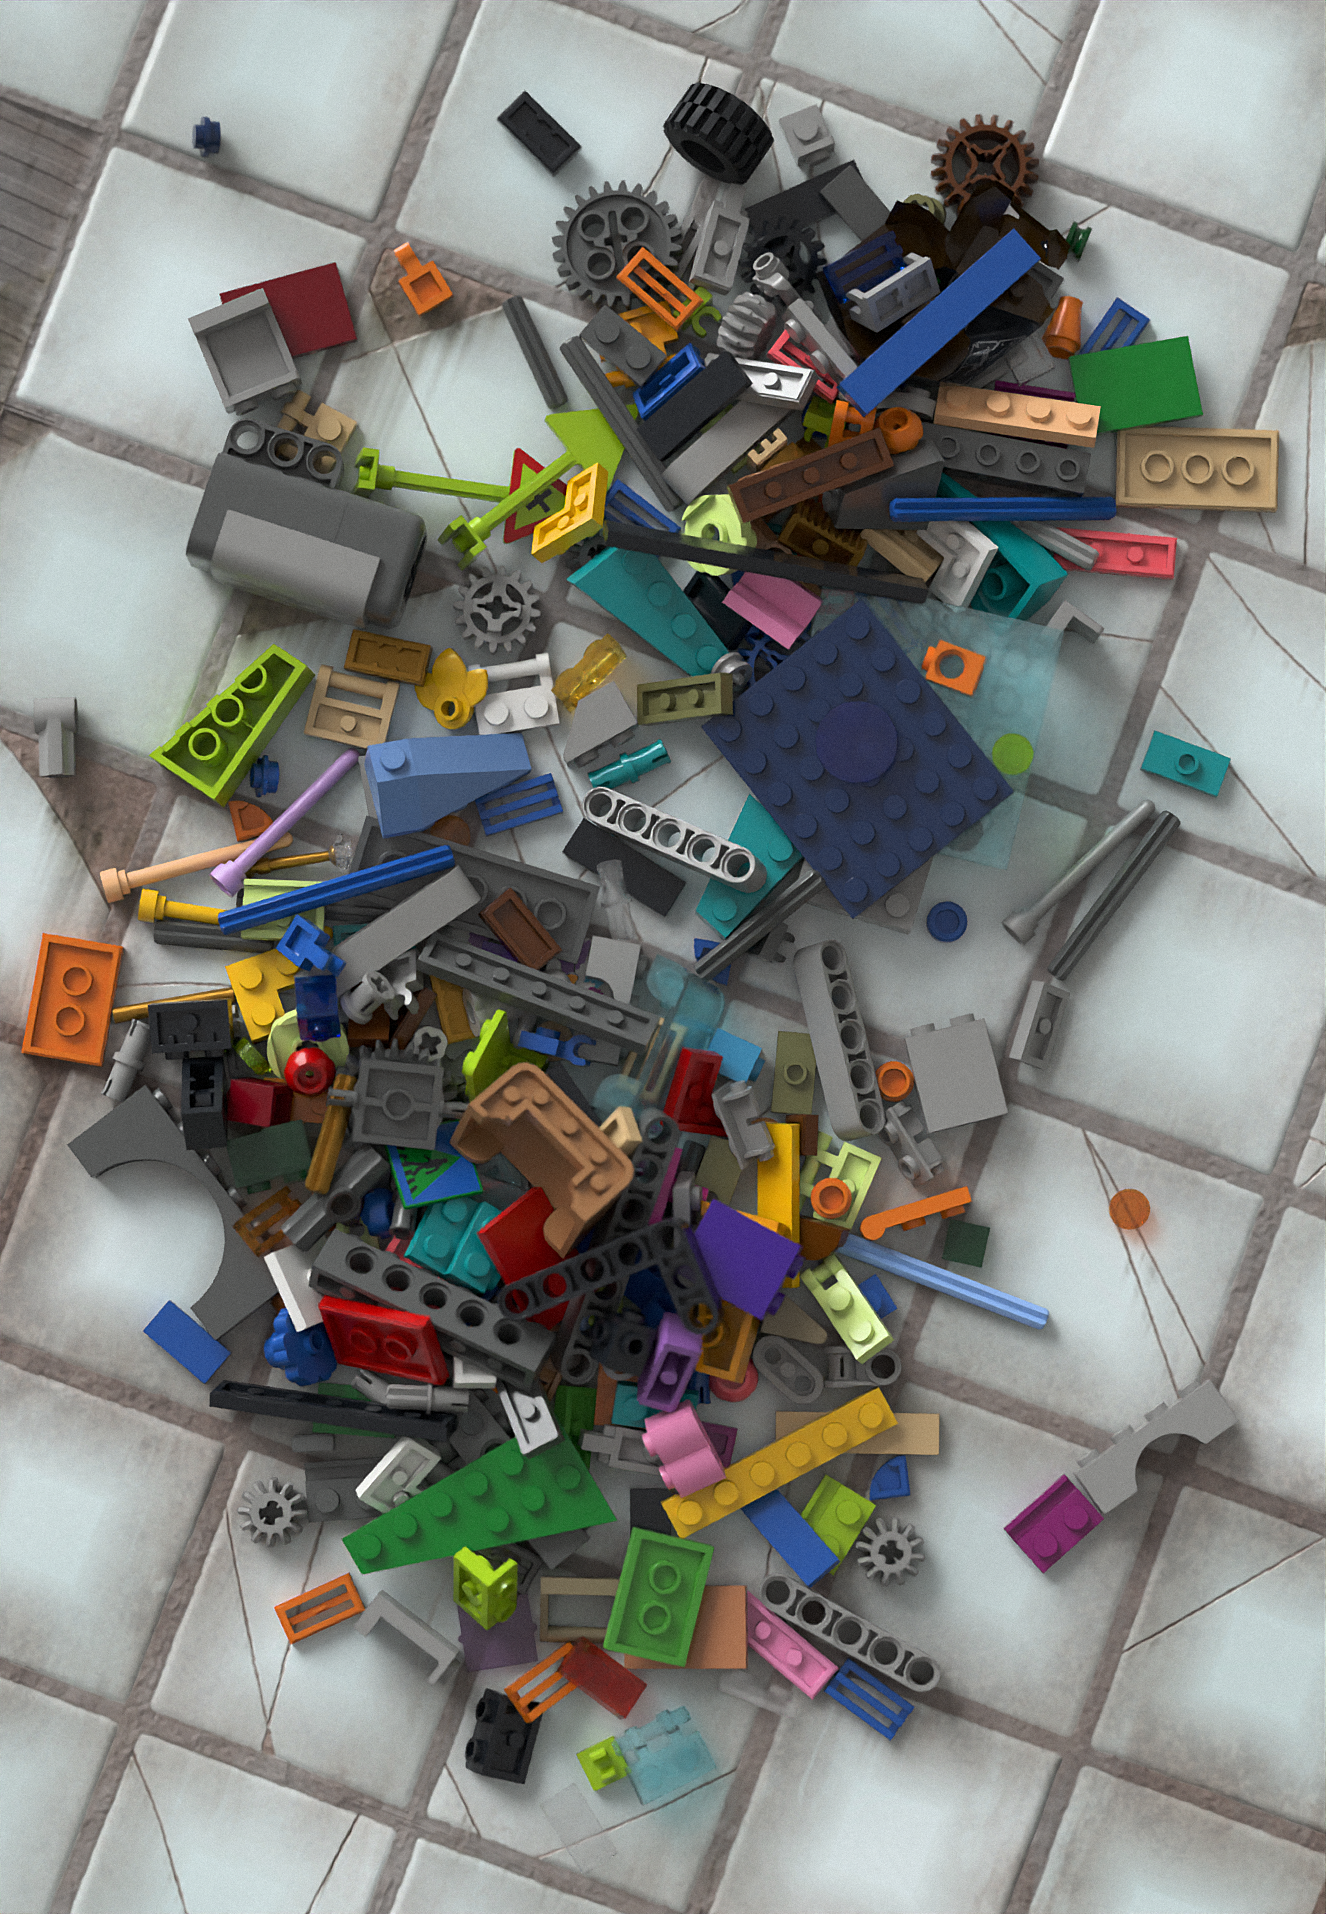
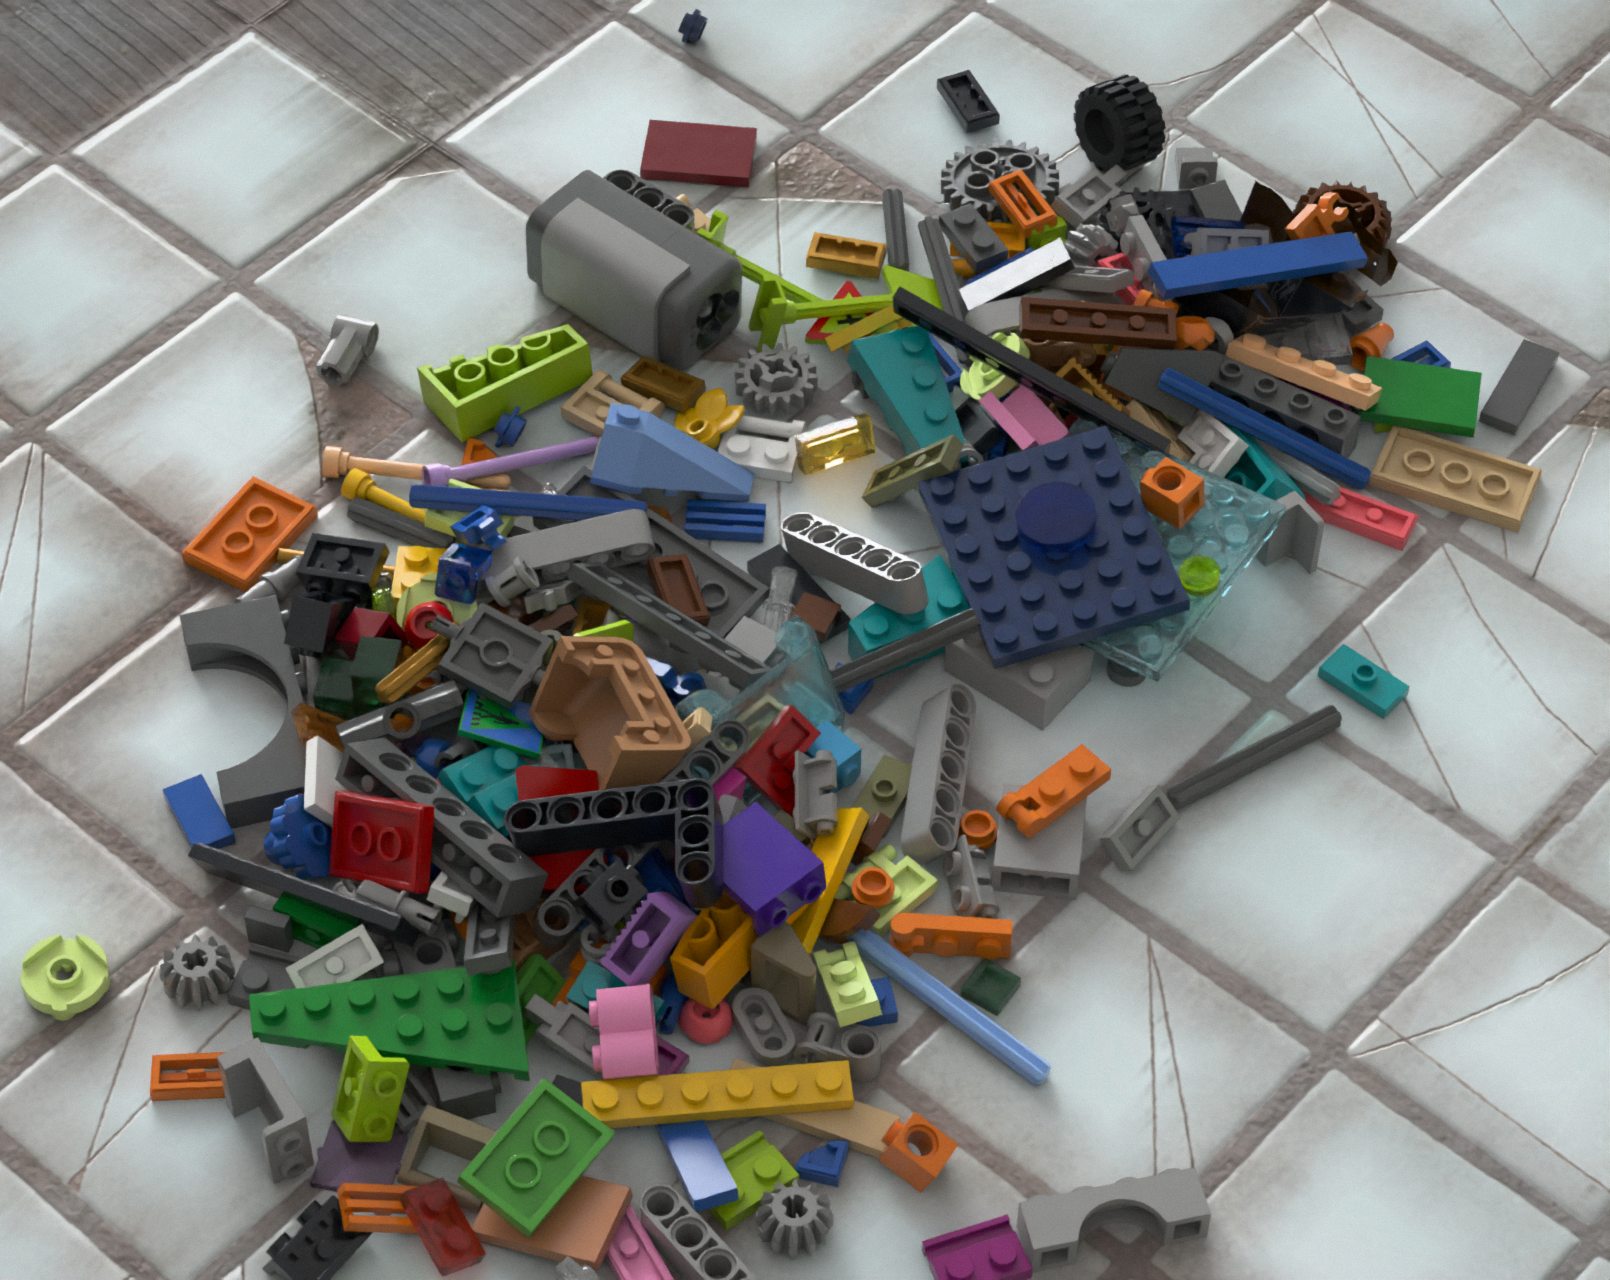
camera: 20 degrees right, 35 degrees down
light grey panel [188,288,303,416] -> none
orange plate [394,242,454,317] -> none
light grey slope [563,681,638,768] -> none
teal pin [587,739,671,790] -> none
dark grey tile [745,922,795,962] -> none
blue tile [926,901,968,943] -> none
light grey piece [1001,799,1155,946] -> none
dark green bush [1066,221,1092,262] -> none
clear orange tile [1108,1189,1150,1230] -> none
none -> yellowish green plate [20,935,111,1021]
none -> reddish brown tile [788,592,841,642]
none -> pearl gold plate [806,232,887,279]
none -> orange brick [877,1112,958,1193]
none -> orange plate [996,744,1112,838]
none -> orange plate [1285,192,1349,240]
none -> dark grey tile [1479,339,1559,435]

